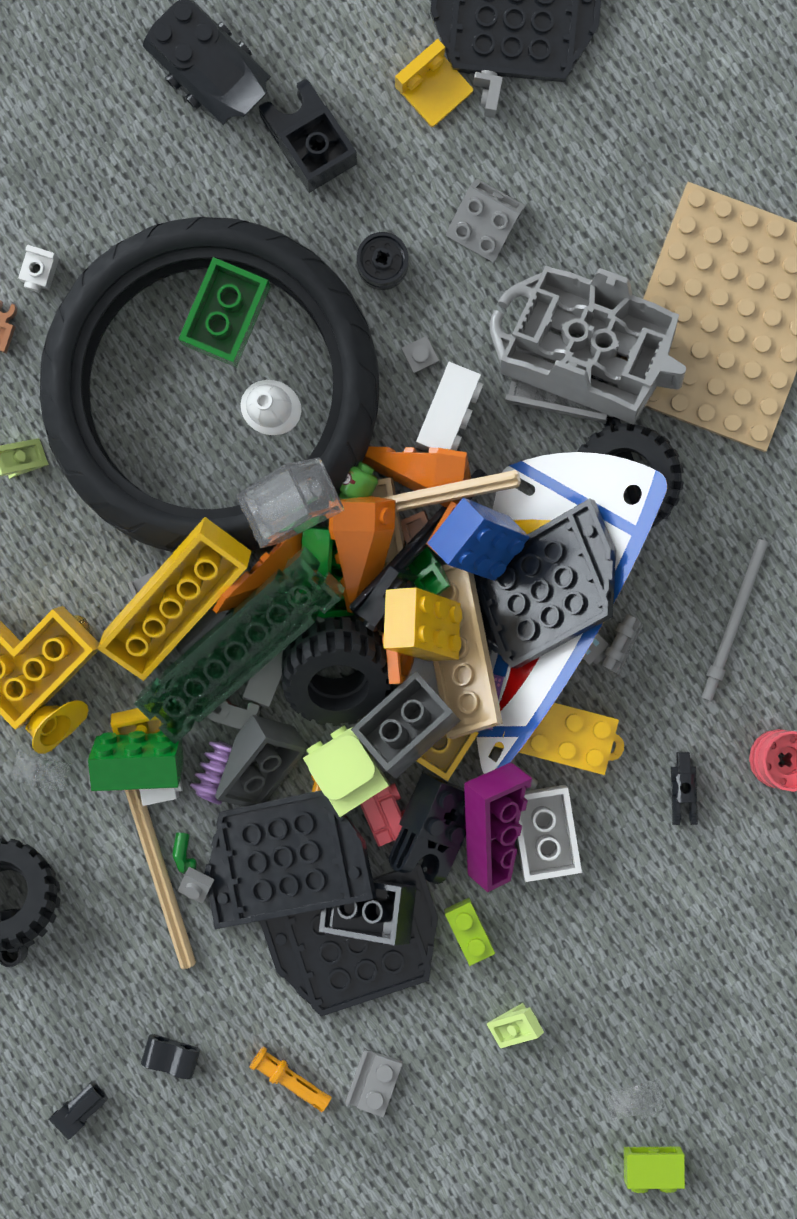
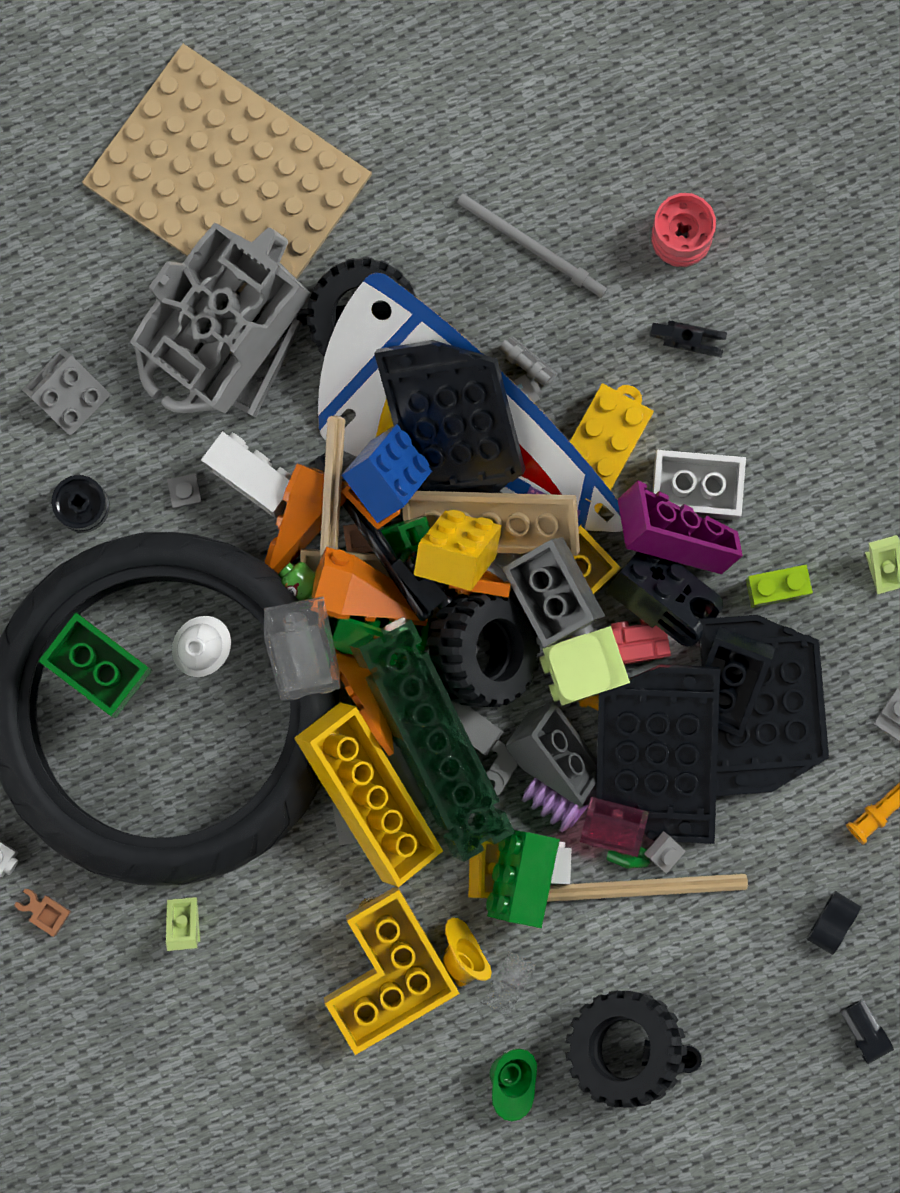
camera: 70 degrees left, 5 degrees down
none -> clear pink brick [580,797,649,857]

